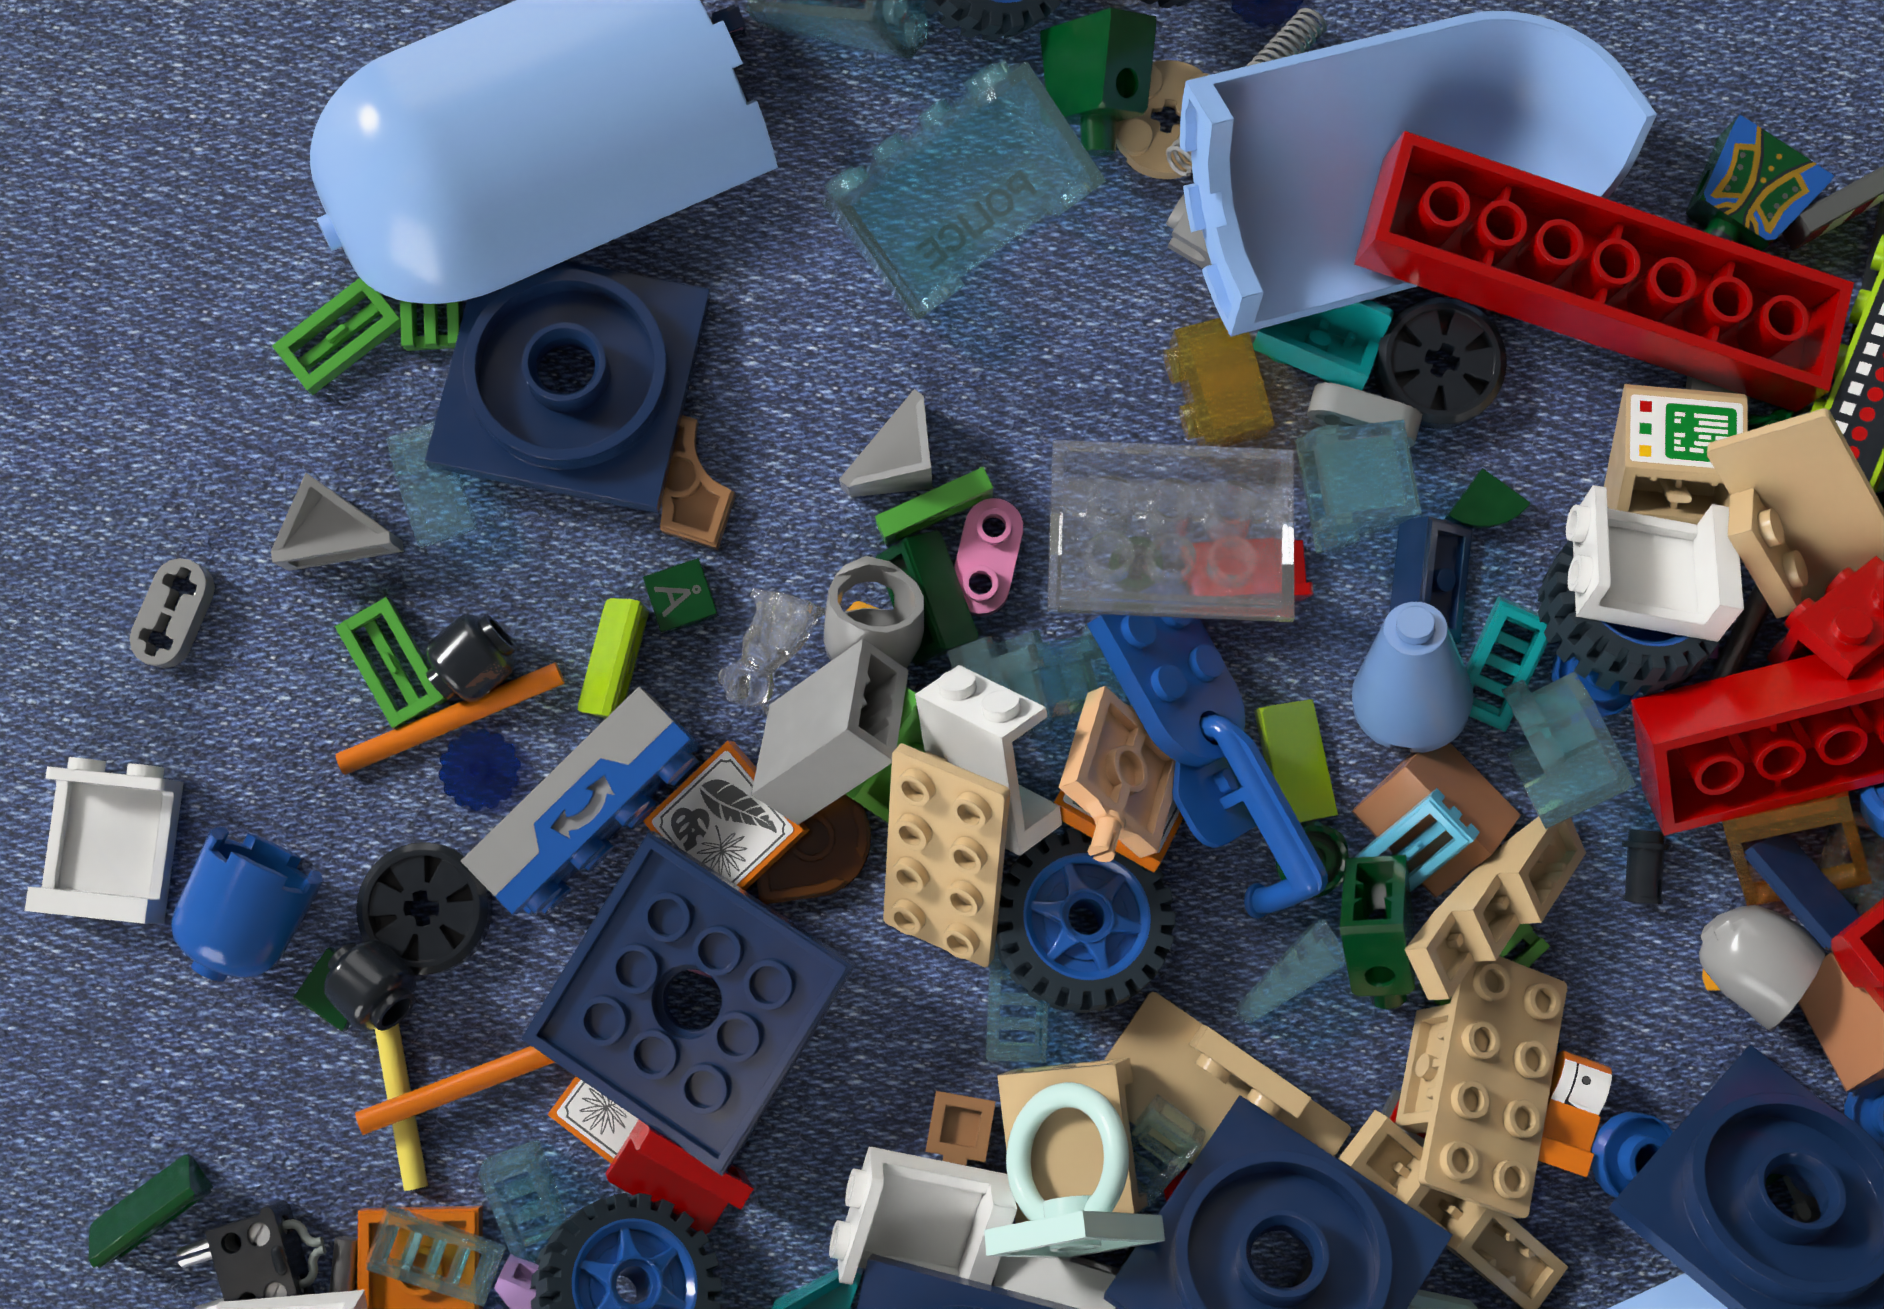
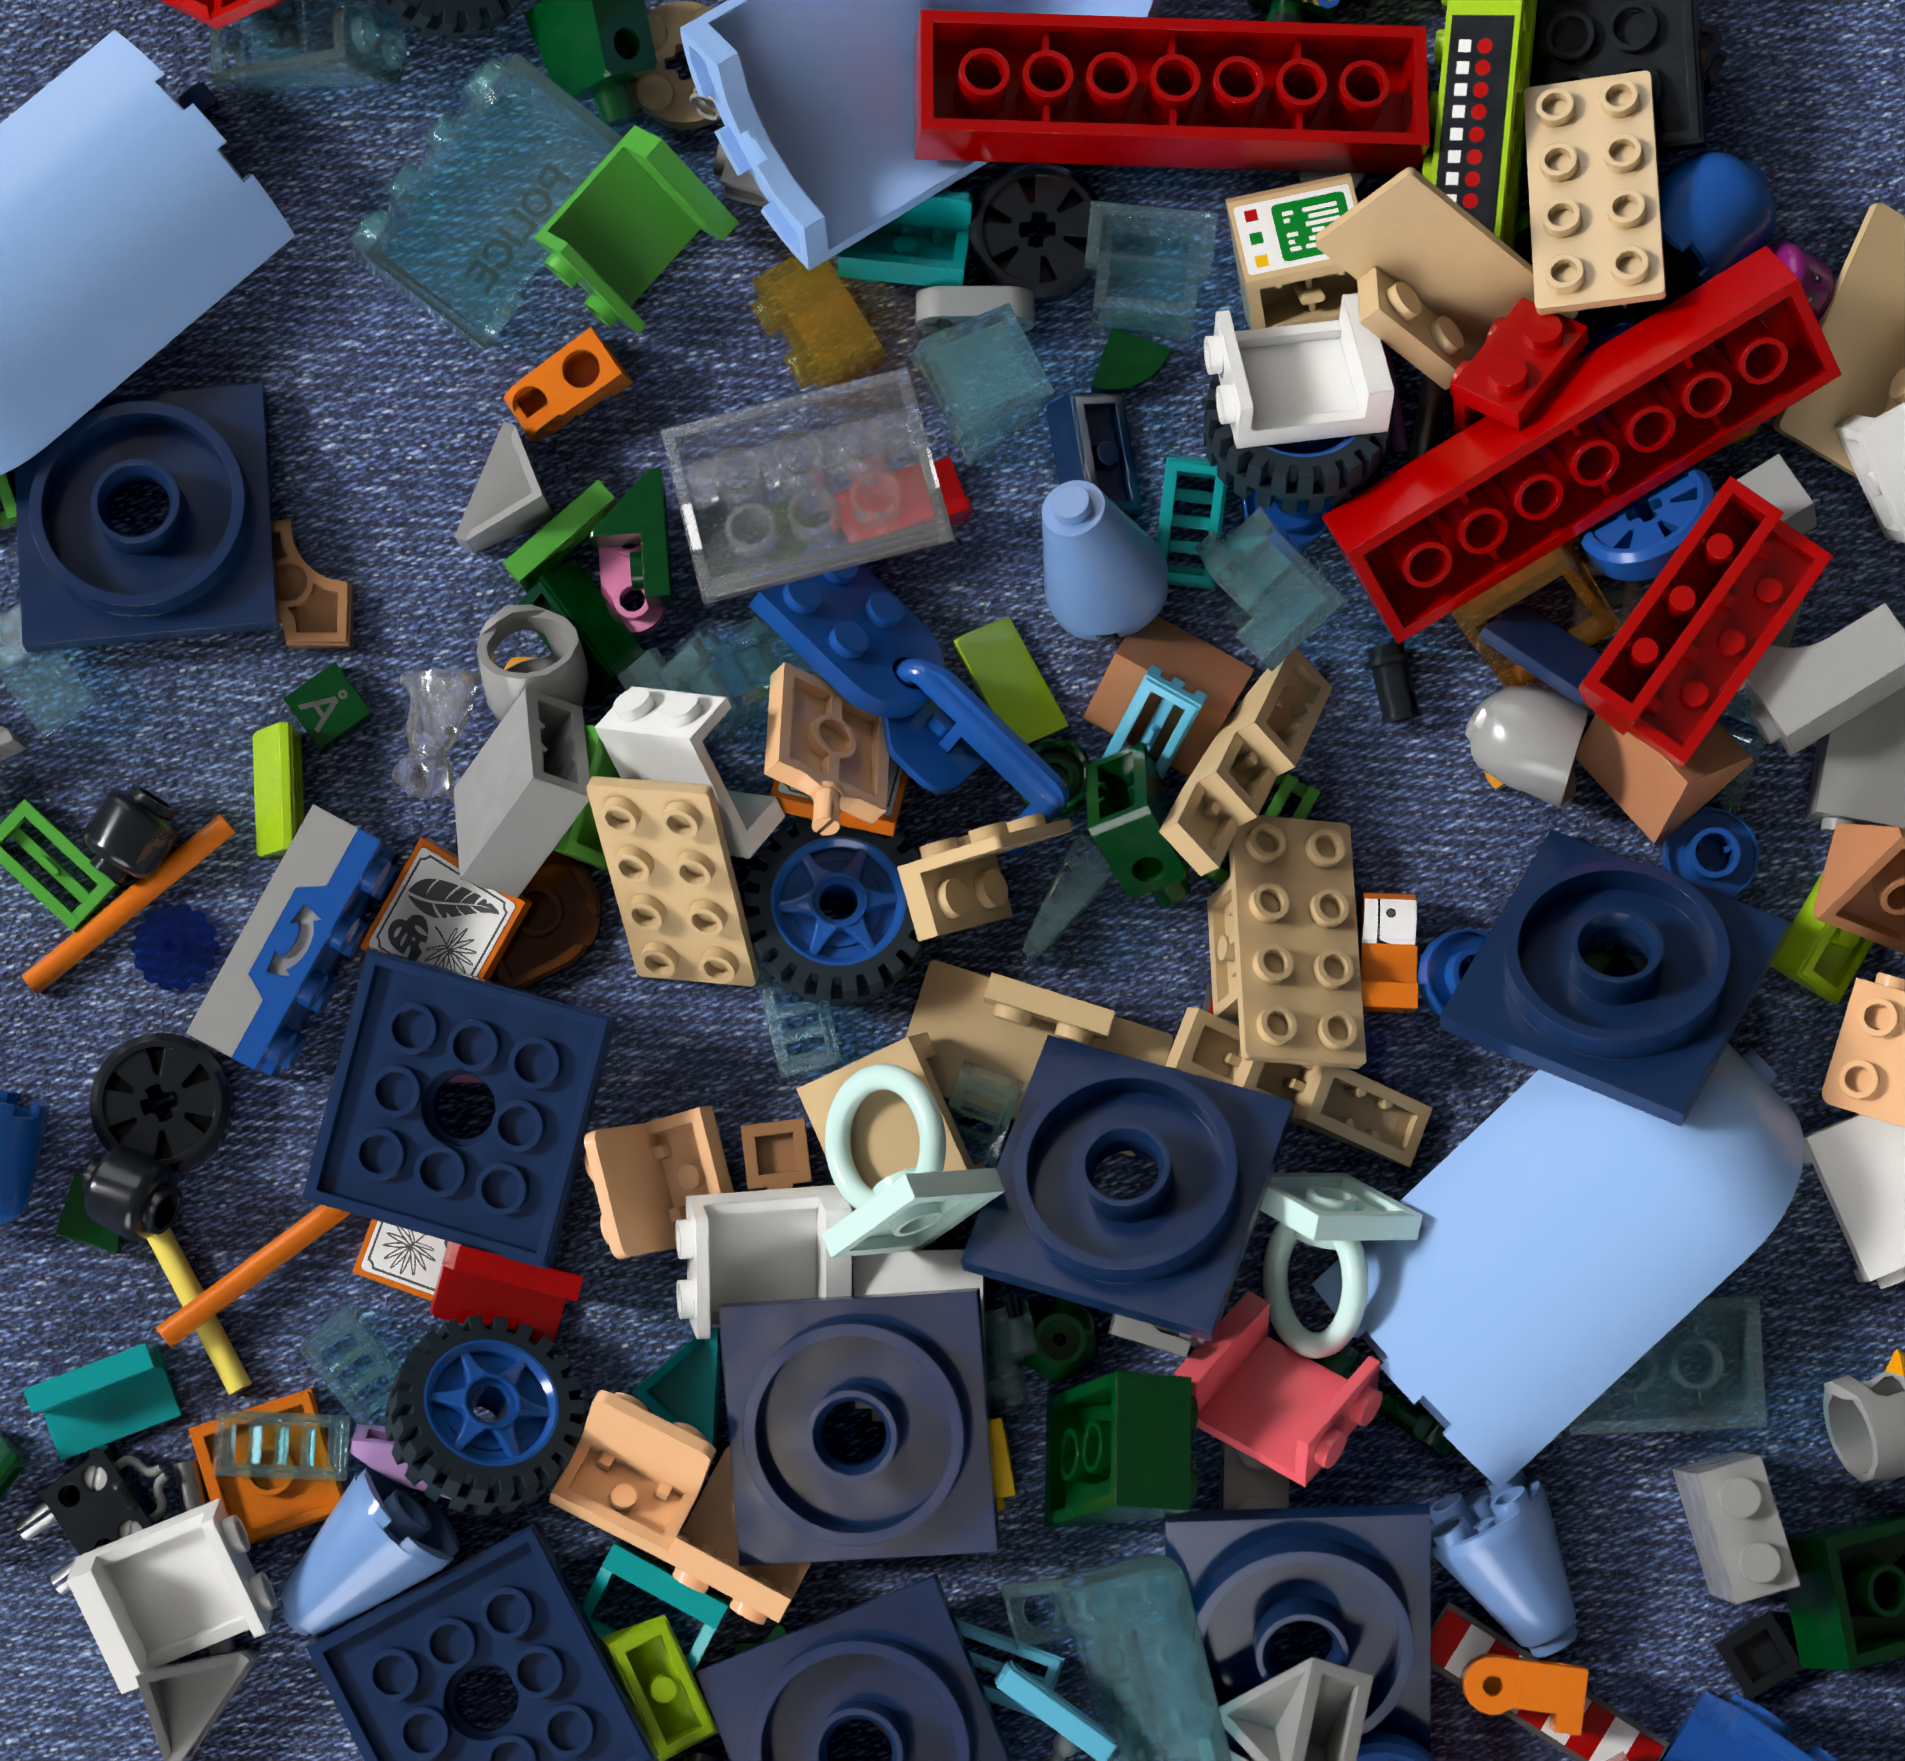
camera: 15 degrees left, 0 degrees up
none -> teal panel [23,1343,183,1461]
none -> orange leg [503,327,634,442]
none -> bright green panel [533,125,739,334]
none -> light nougat bracket [584,1105,734,1259]
none -> dark green slope [589,468,674,607]
none -> tan bracket [897,812,1073,942]
none -> clear light blue plate [1084,201,1218,341]

